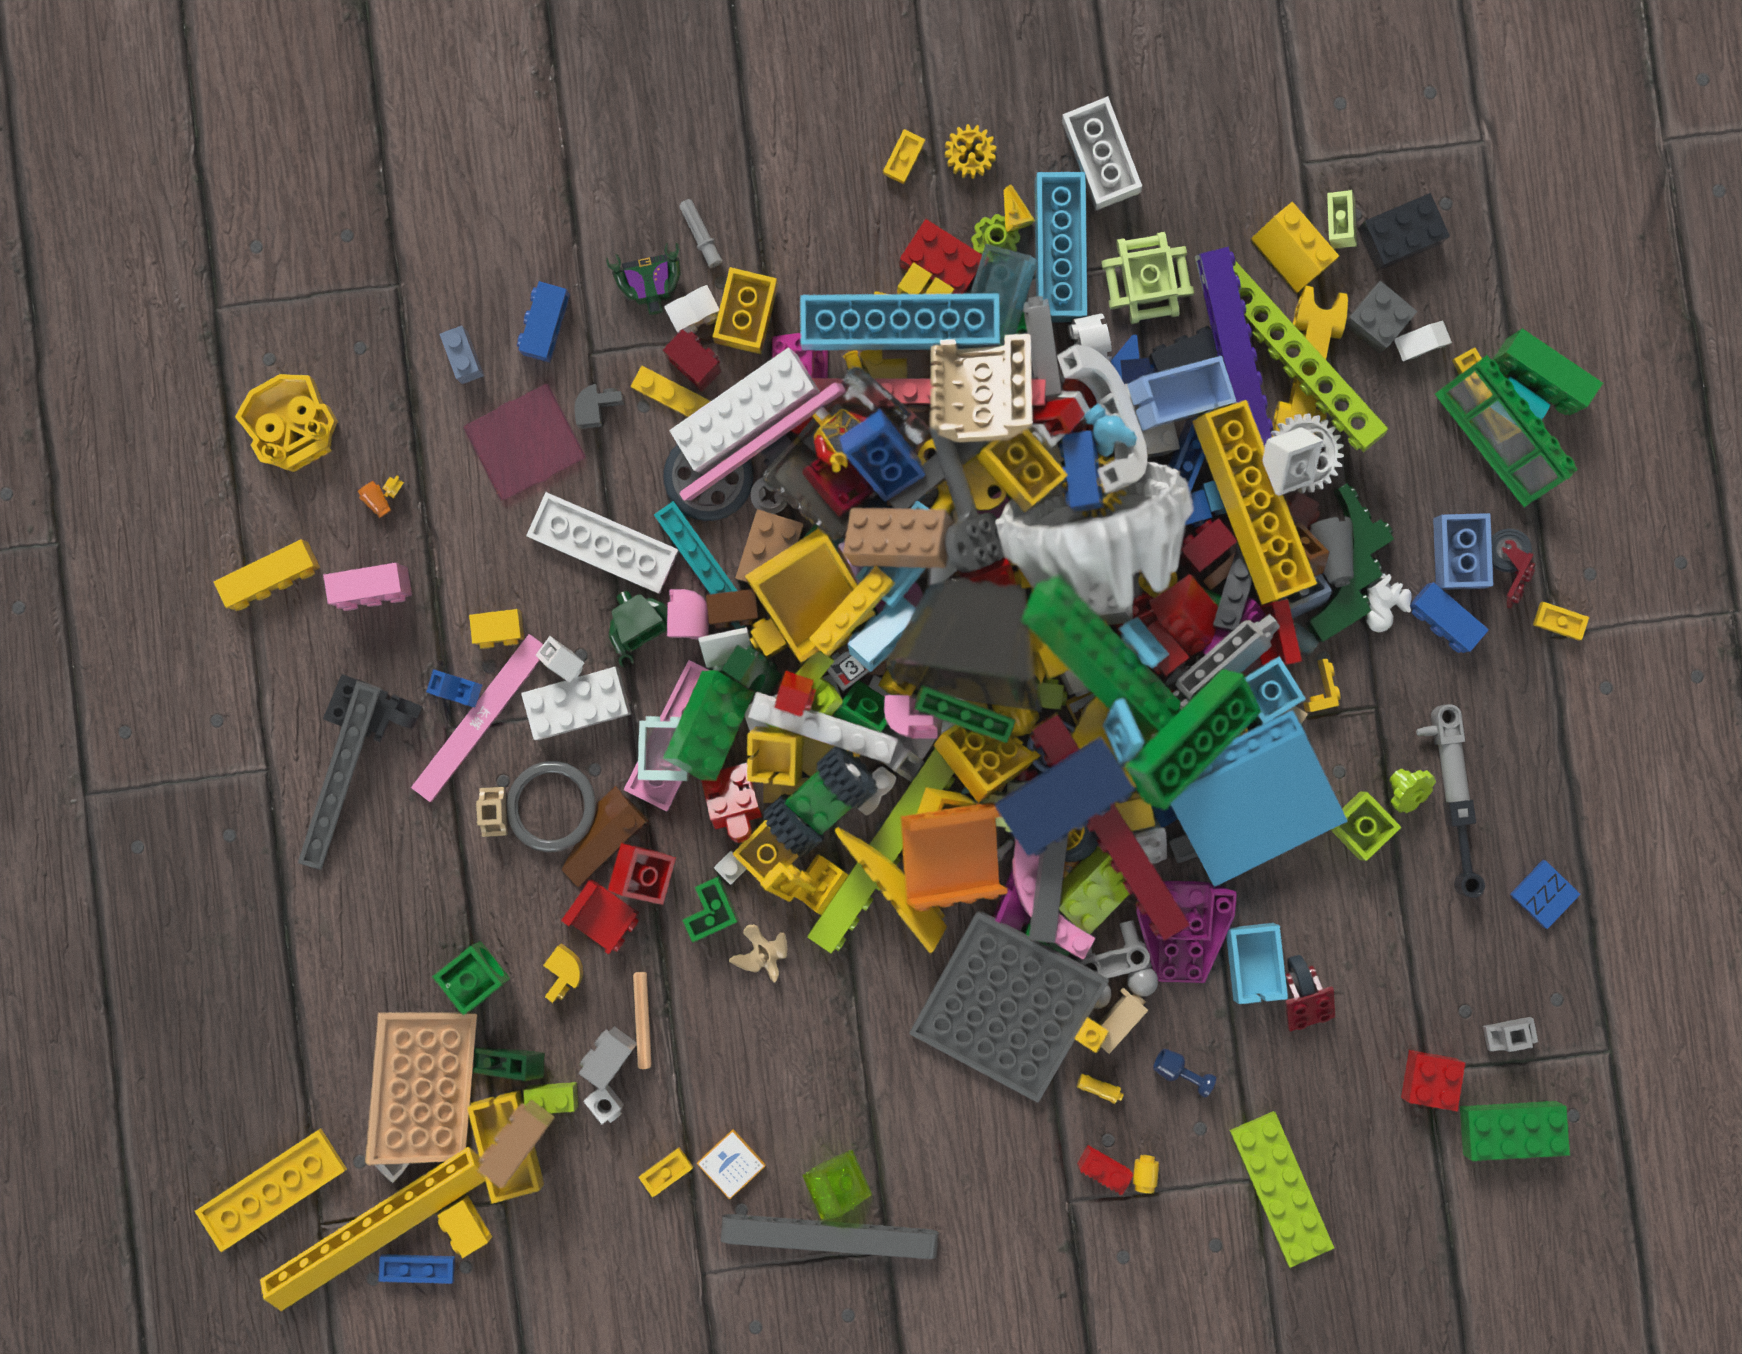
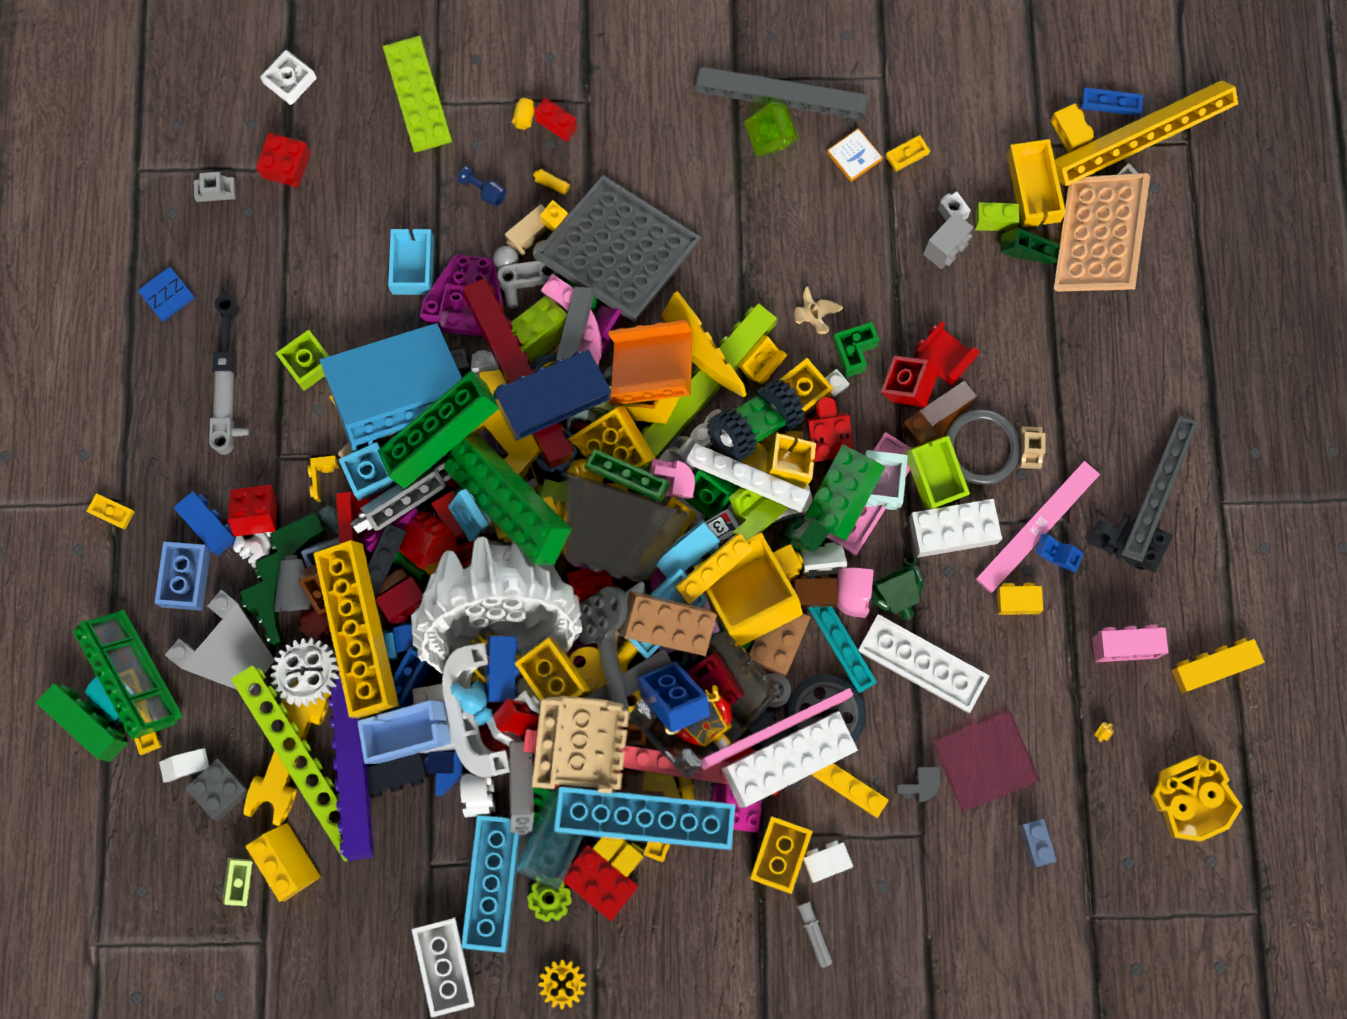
camera: 170 degrees left, 10 degrees down
yellow plate [195,1128,347,1252] -> none
orange cone [357,481,391,518] -> none
green brick [433,941,511,1015] -> none
medium nougat brick [477,1100,555,1188] -> none
blue brick [517,281,570,363] -> none
white brick [536,636,584,682] -> none
yellow brick [543,944,583,1003] -> none
dark green torso [606,243,681,315] -> none
light nougat axle [633,972,652,1069] -> none
dark red brick [663,329,722,392] -> none
yellow bracket [760,862,817,902] -> none
red brick [774,671,816,717] -> none
yellow plate [883,129,925,184] -> none
yellow tile [1004,185,1035,232] -> none
yellowish green brick [1102,232,1194,324] -> none
medium azure plate [1103,699,1143,767] -> none
white slope [1263,427,1323,495] -> none
dark red plate [1285,955,1335,1032] -> none
black brick [1357,193,1450,272] -> none
lime plant [1389,769,1436,813] -> none
green brick [1460,1101,1570,1161] -> none
plate [1491,529,1536,609] -> none
none -> light grey wedge [165,590,276,692]
none -> red brick [228,485,277,537]
none -> white brick [260,50,316,105]
none -> lime piece [904,436,970,509]

